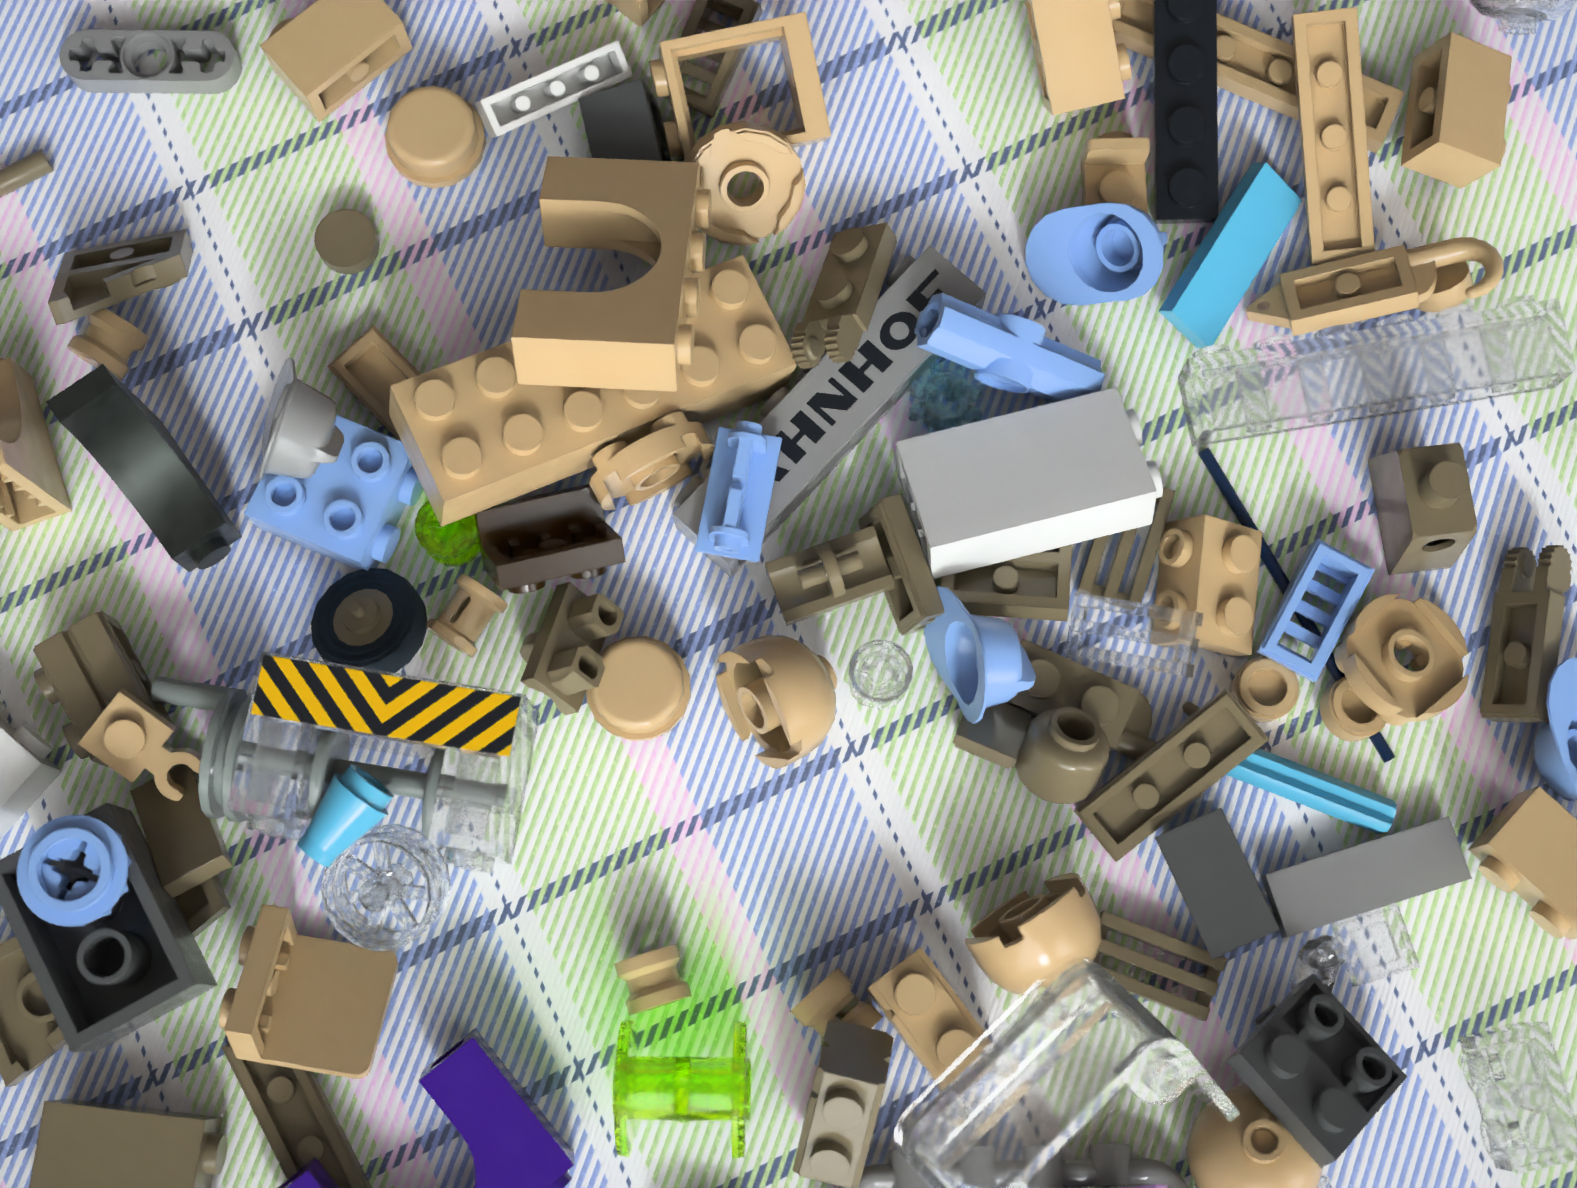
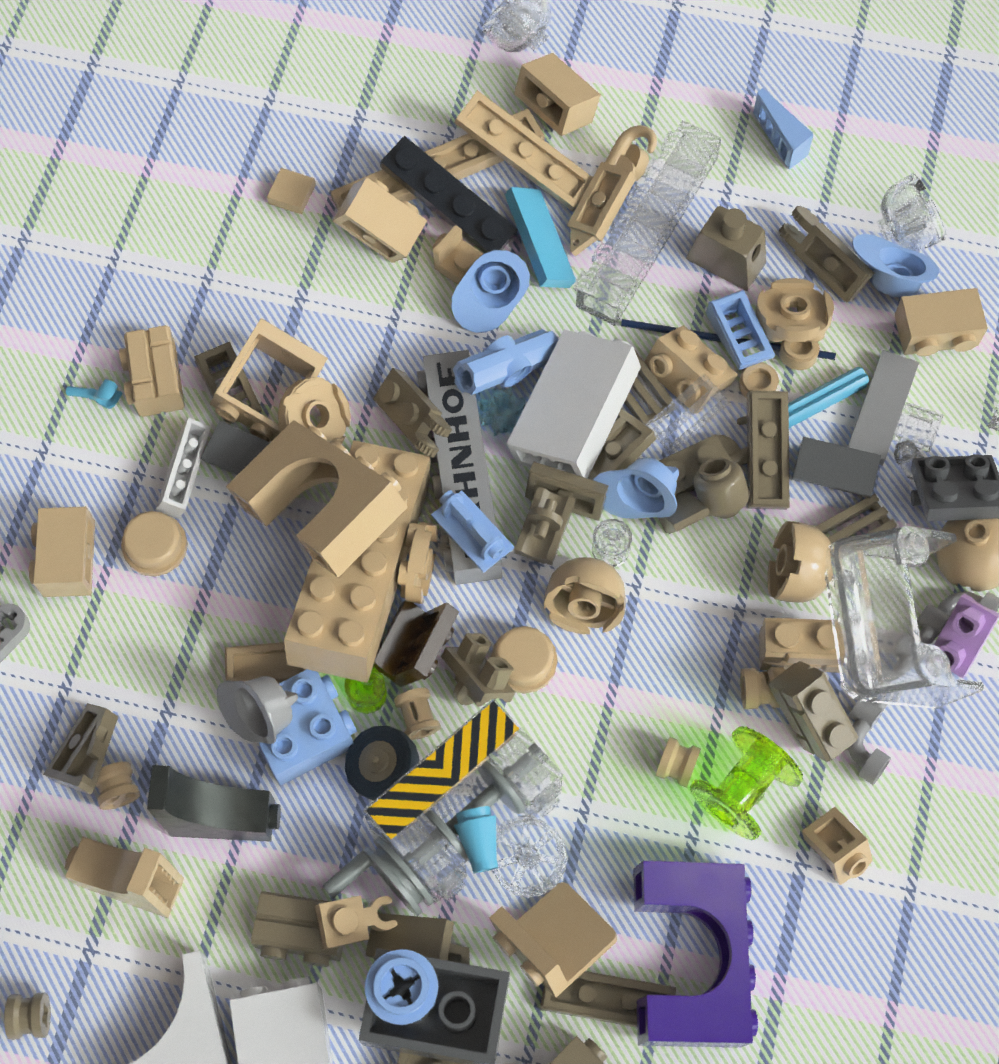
camera: 50 degrees left, 10 degrees down
dark tan tile [314,209,380,274] -> none

